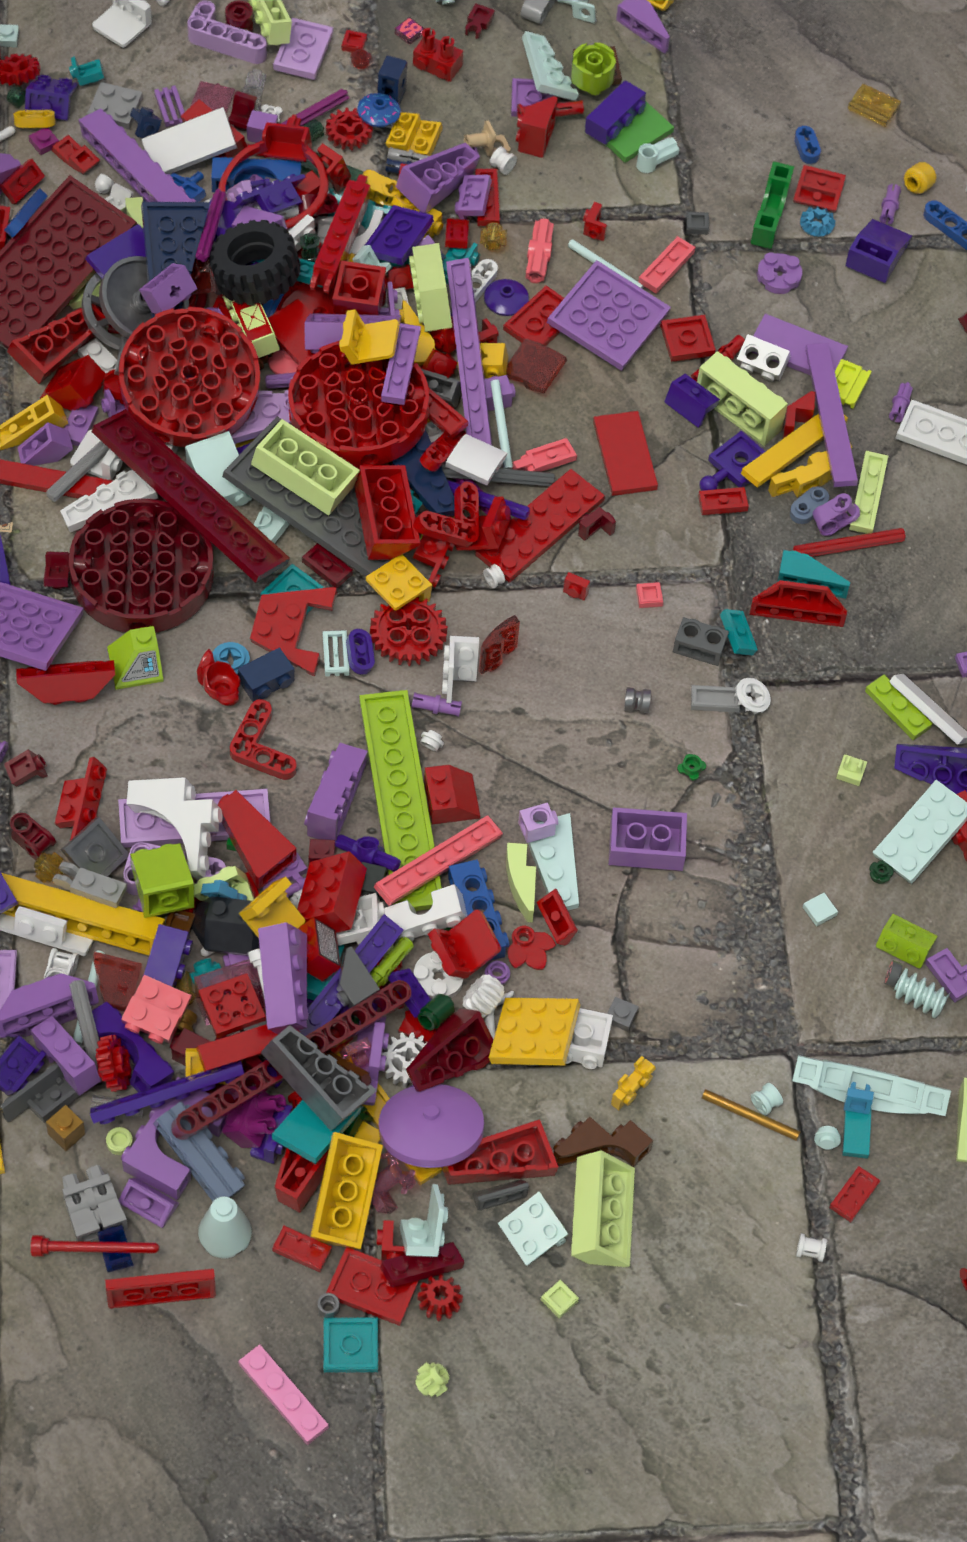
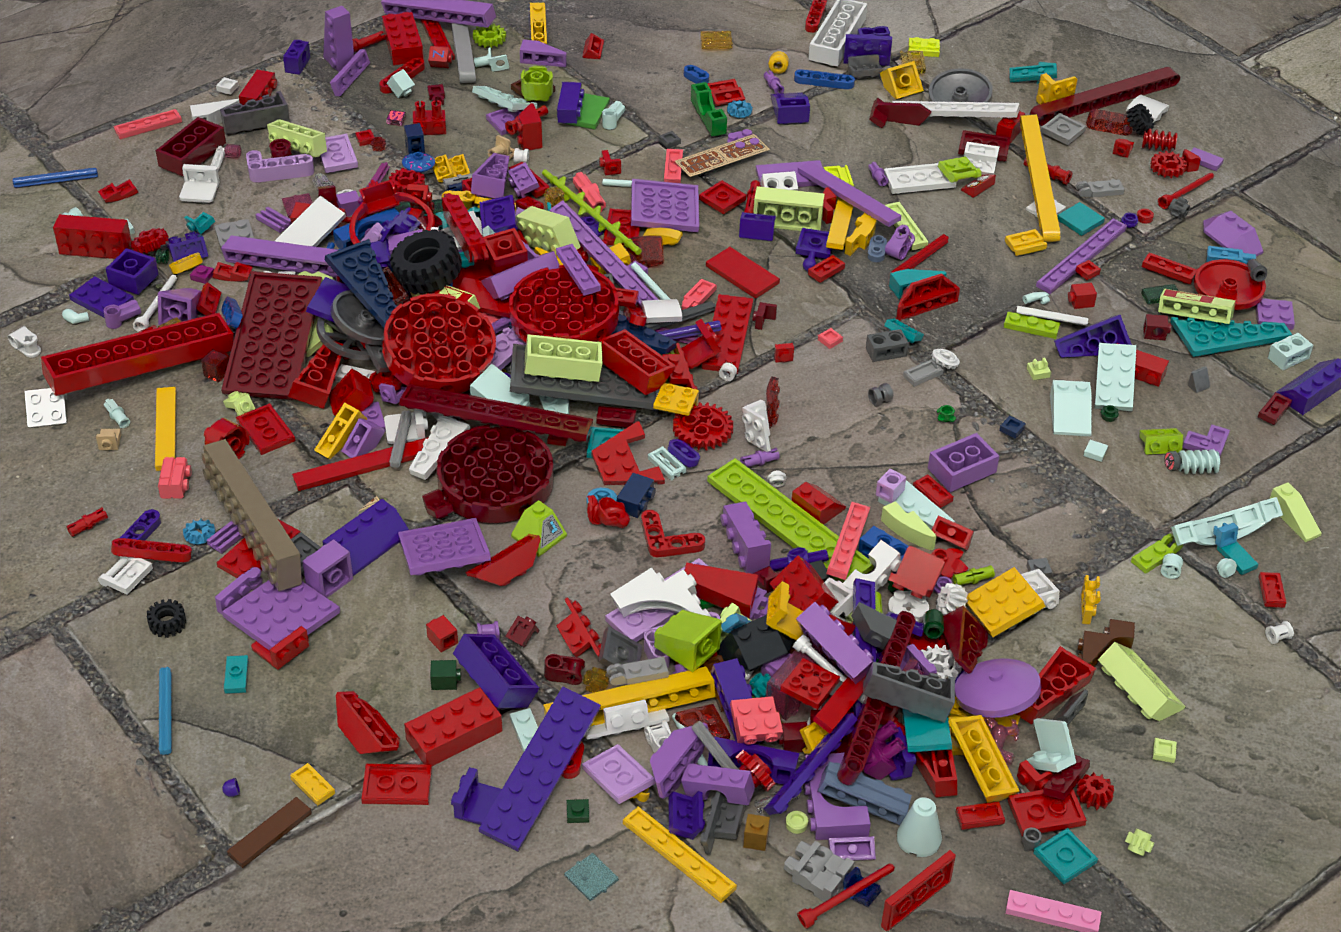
camera: 30 degrees left, 15 degrees down
dark blue bracket [130,106,162,138] -> none
medium lavender brick [139,263,197,314] -> none
magenta axle [196,189,227,262] -> none
yellow bracket [339,309,400,365] -> none
red beam [414,481,479,547] -> none
light aqua hinge [498,1192,568,1266] -> none
pearl gold bar [702,1089,801,1141] -> none
none -> lime plant [542,169,642,255]
none -> red slope [582,33,604,59]
none -> yellow slope [643,228,683,245]
none -> sticker [675,134,770,177]
none -> red plate [913,474,954,508]
none -> lime pin [953,565,995,585]
none -> dark blue plate [999,415,1026,439]
none -> light aqua arm [1023,292,1050,304]
none -> light aqua slope [1050,380,1092,436]
none -> lime hinge [1131,533,1183,574]

